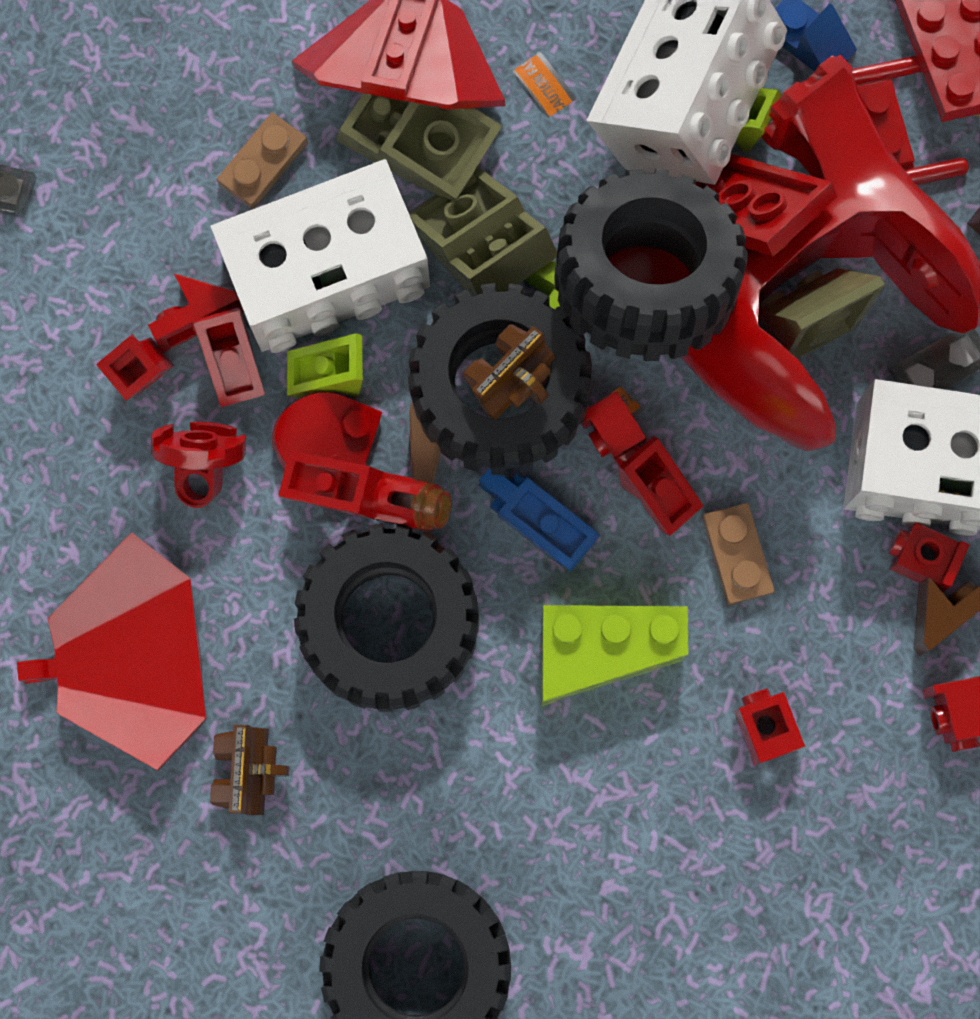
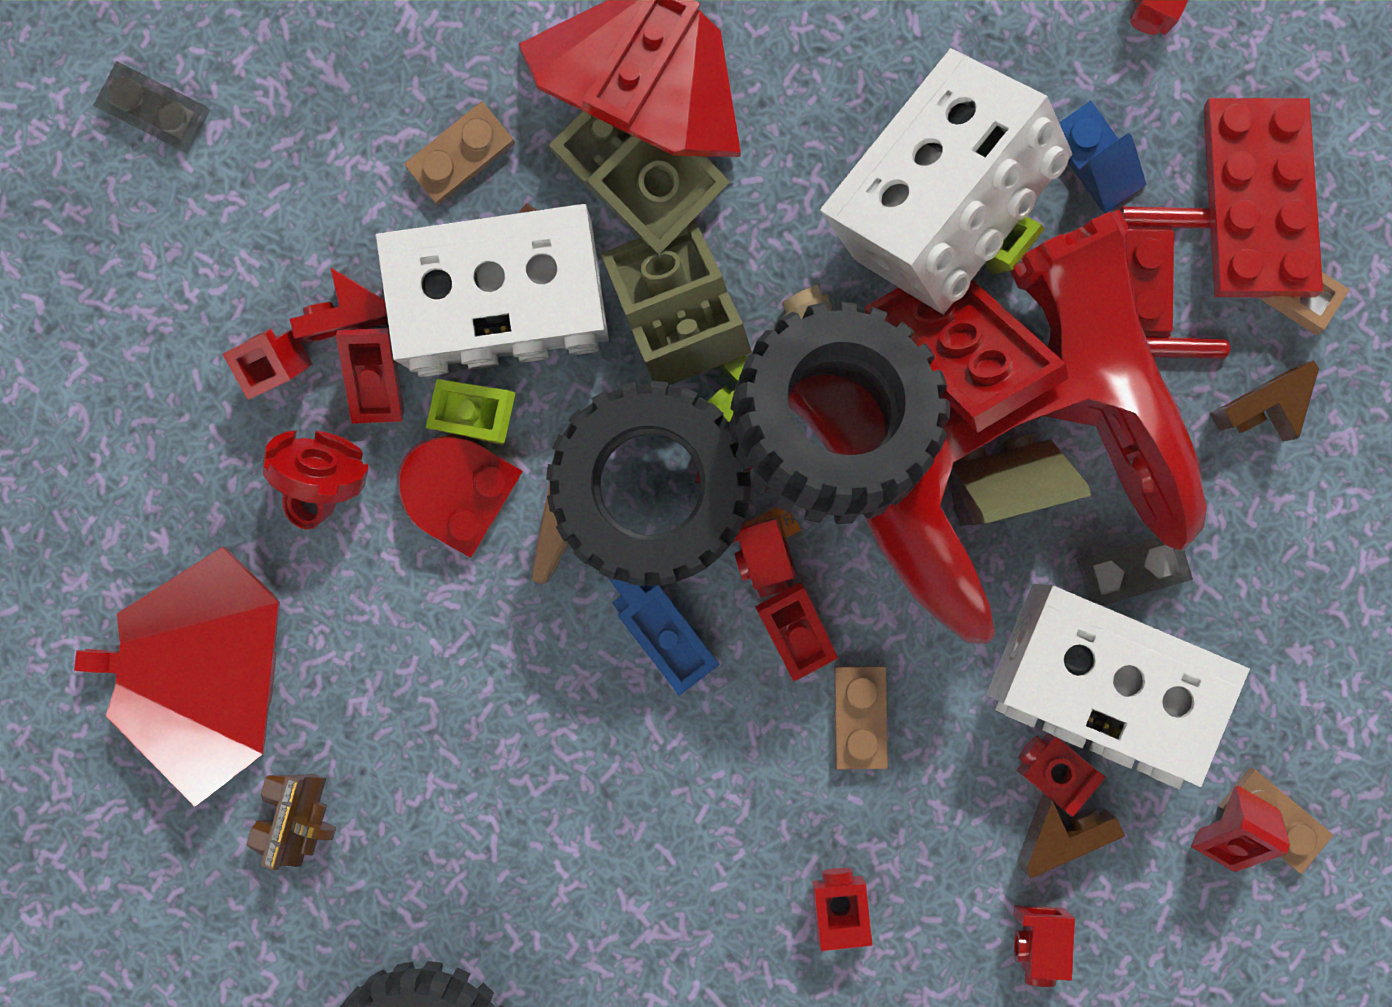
camera: 10 degrees right, 10 degrees up
red plate [278,450,452,531] -> none
black tyre [294,523,479,712] -> none
reddish brown hips [463,325,555,420] -> none
orange sticker [512,52,576,118] -> none
lime wedge [541,605,688,707] -> none

